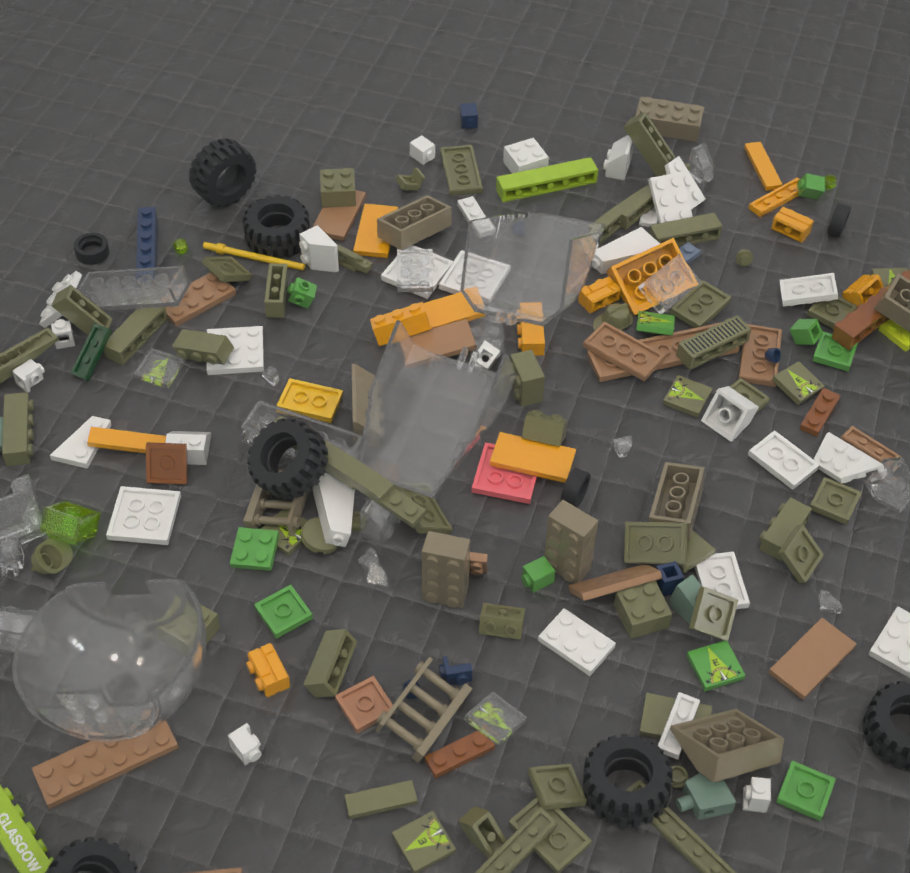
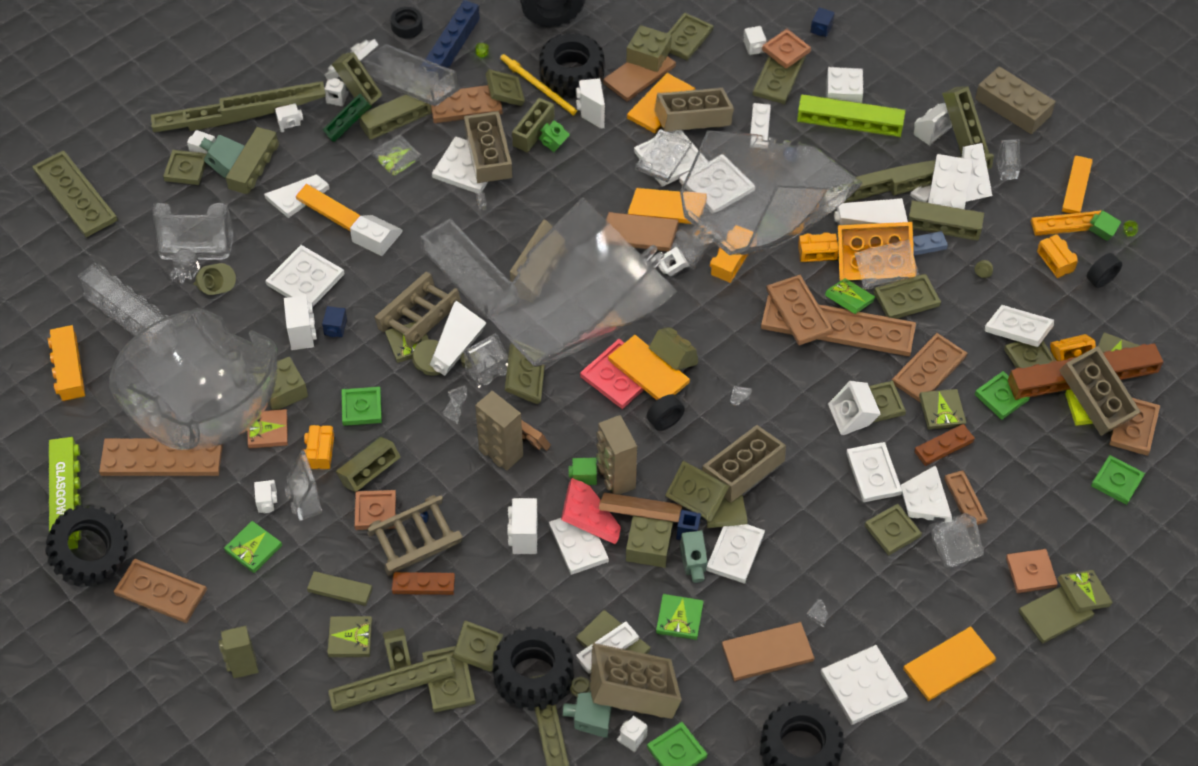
camera: 30 degrees right, 5 degrees up
clear neon green brick [39,500,101,544] -> none
dark orange plate [146,442,188,484] -> none
olive brick [172,329,234,365] -> none
bright green plate [230,527,280,571] -> none
black tyre [247,418,328,500] -> none
olive slope [274,415,427,528] -> none
yellow plate [276,378,344,423] -> none
olive hinge [337,244,372,273] -> none
light orange brick [370,302,431,346] -> none
olive bracket [395,168,425,191] -> none
dark blue bracket [439,656,473,685] -> none
clear tile [464,692,527,746] -> none
olive bracket [479,603,525,640] -> none
olive brick [507,350,545,407] -> none
olive piece [593,303,633,331] -> none
olive tile [663,375,713,418] -> none
olive brick [676,315,751,370] -> none
olive plate [689,587,739,641] -> none
olive brick [759,497,812,561] -> none
dark blue hinge [764,348,781,363] -> none
olive plate [778,524,824,583] -> none
bright green brick [790,319,823,345] -> none
none -> bright green tile [224,521,282,573]
none -> nougat tile [248,409,288,448]
none -> white brick [284,295,317,350]
none -> clear slope [284,450,322,521]
none -> dark blue brick [322,306,347,337]
none -> dark tan brick [464,111,512,183]
none -> white brick [508,498,538,554]
none -> coral plate [561,478,621,544]
none -> olive tile [667,13,714,61]
none -> nougat plate [762,29,811,69]

